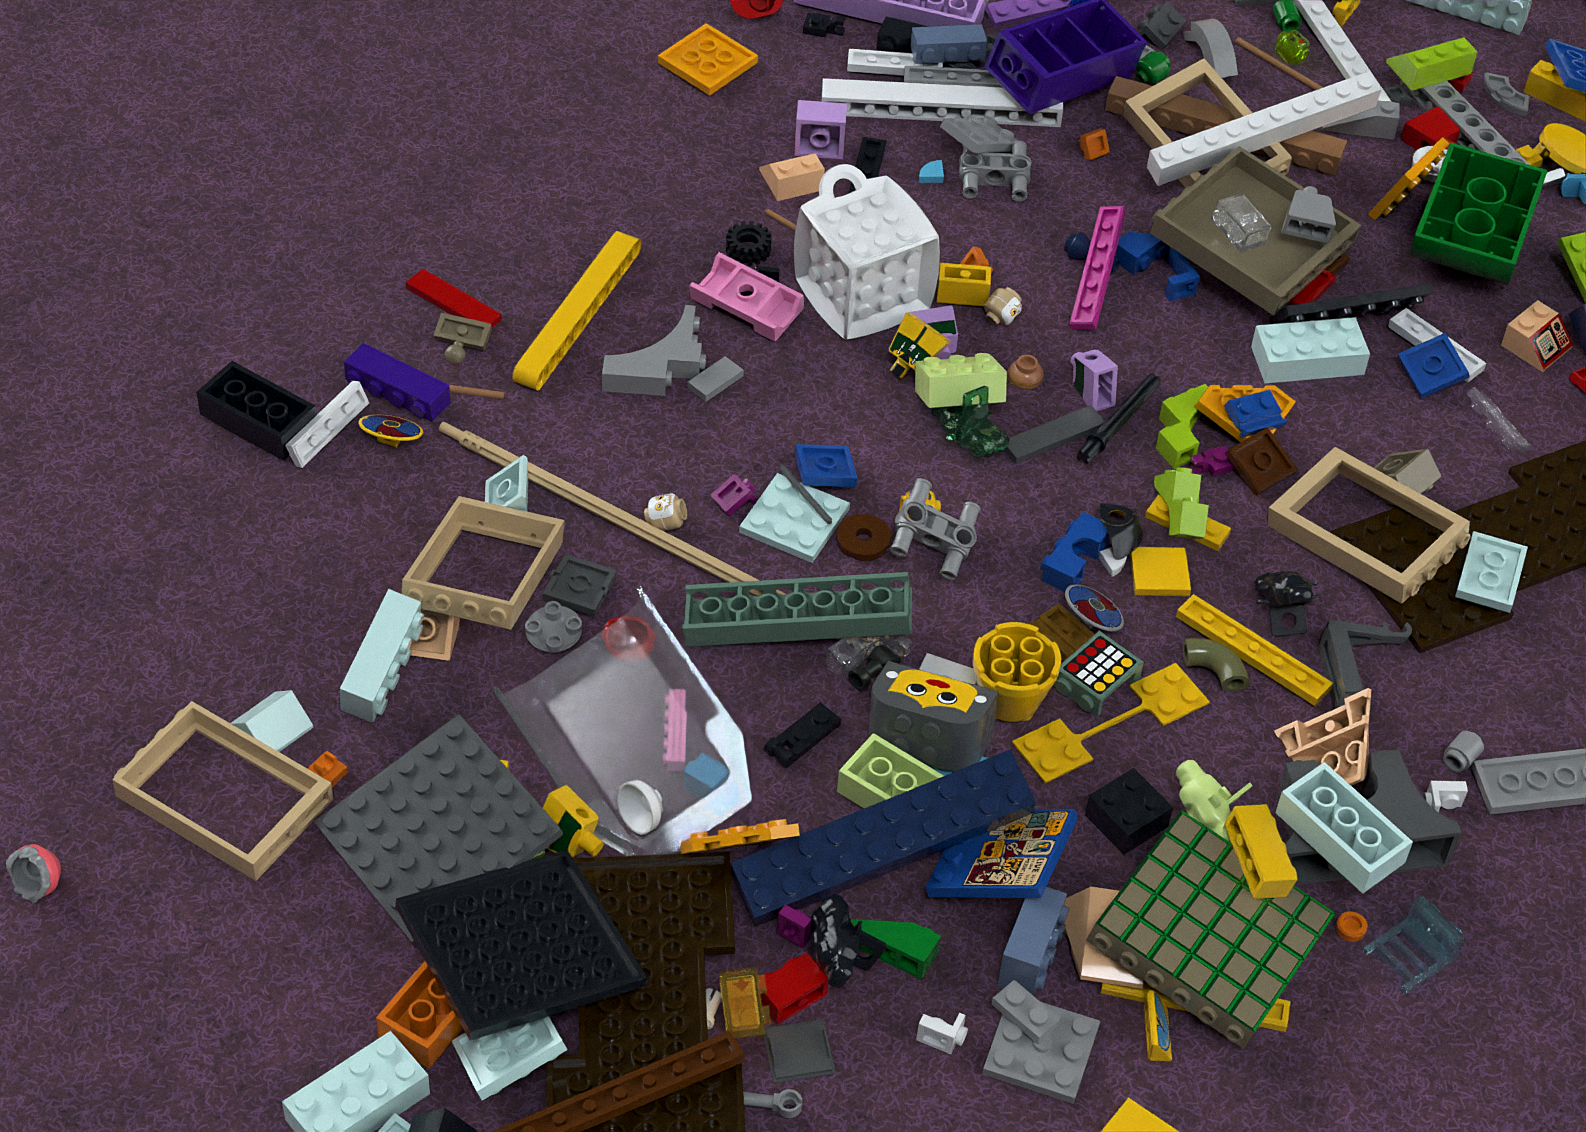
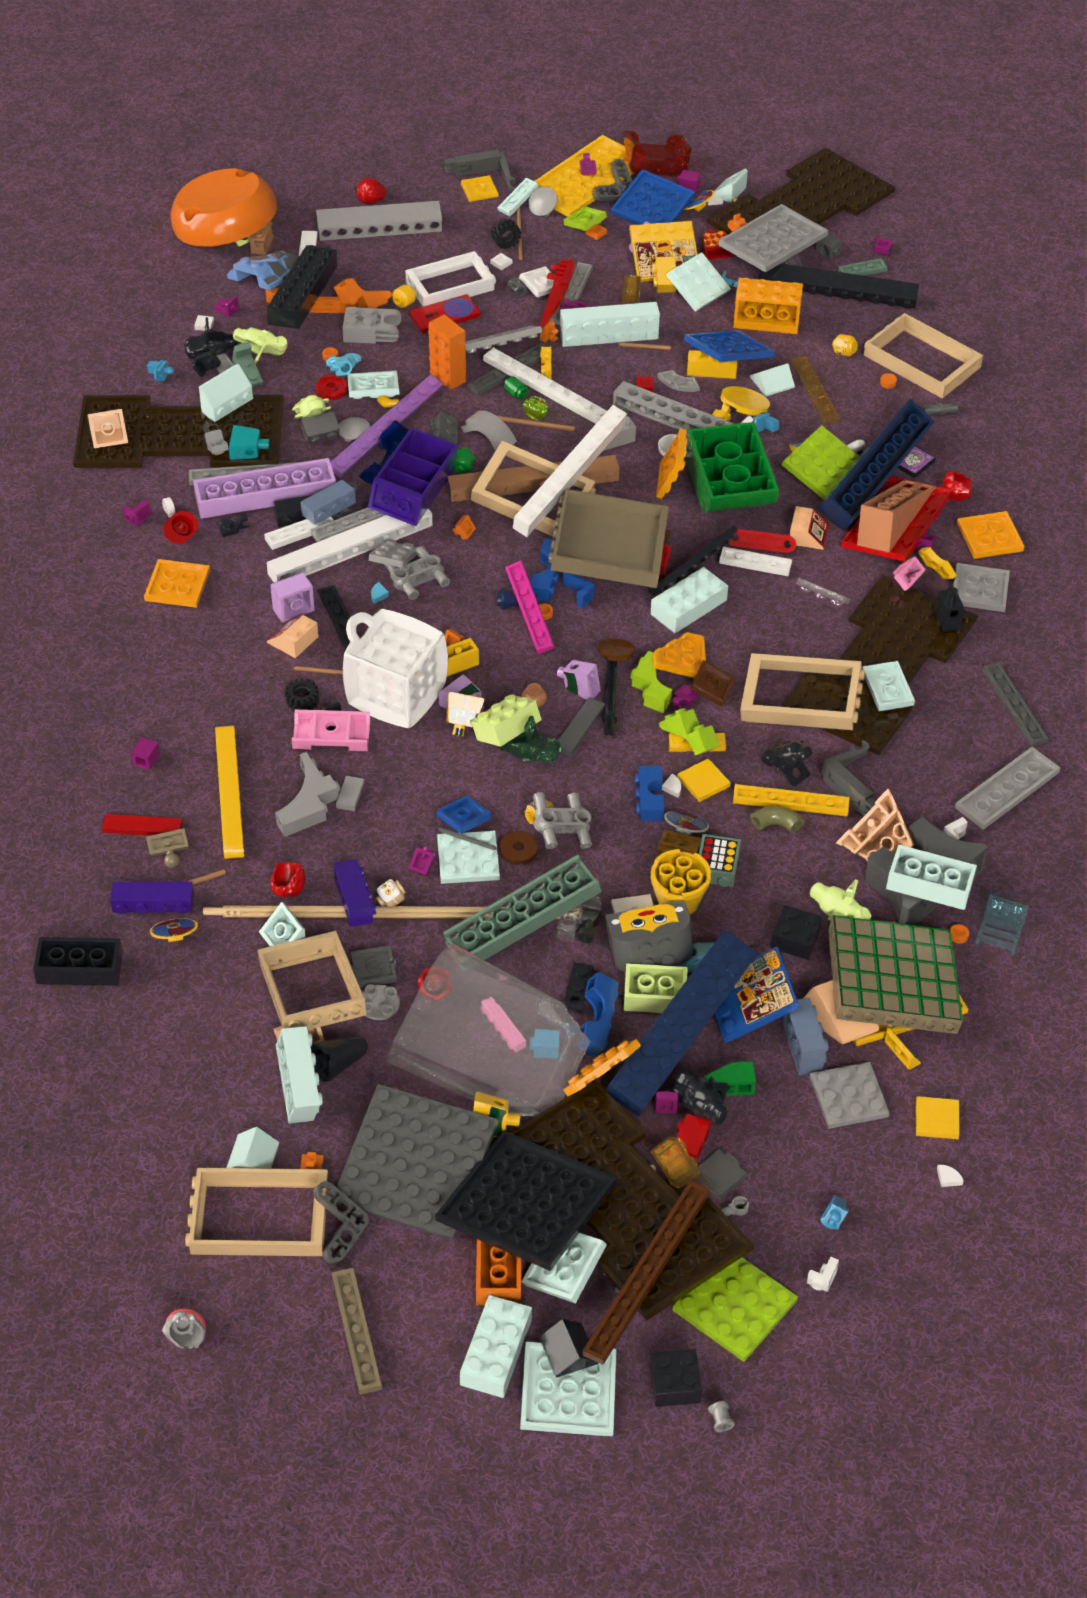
camera: 30 degrees left, 0 degrees up
white tile [285,381,369,468] -> none
white piece [617,780,663,835] -> none
white bracket [916,1013,968,1054] -> none
tan head [984,287,1022,326] -> none
light grey plate [992,980,1061,1044] -> none
yellow hinge [1012,663,1210,784] -> none
black piece [1100,503,1143,560] -> none
clear brick [1212,193,1271,252] -> none
blue plate [1224,390,1288,438] -> none
yellow brick [1224,804,1298,899] -> none
light grey torso [1281,186,1336,243] -> none
dark tan slope [1366,449,1441,506] -> none
lime slope [1386,37,1477,91] -> none
blue plate [1398,333,1469,399] -> none
red torso [1401,106,1460,150] -> none
light grey brick [1443,731,1484,773] -> none
none -> magenta brick [131,737,160,770]
none -> red hair [271,862,306,898]
none -> black cone [310,1036,368,1082]
none -> dark grey beam [313,1181,369,1264]
none -> dark tan plate [331,1268,382,1395]
none -> dark purple brick [334,859,376,926]
none -> orange tile [539,603,553,620]
none -> blue arch [573,972,619,1057]
none -> reddish brown tile [598,639,635,661]
none -> medium nougat axle [618,342,672,350]
none -> red plate [729,529,796,553]

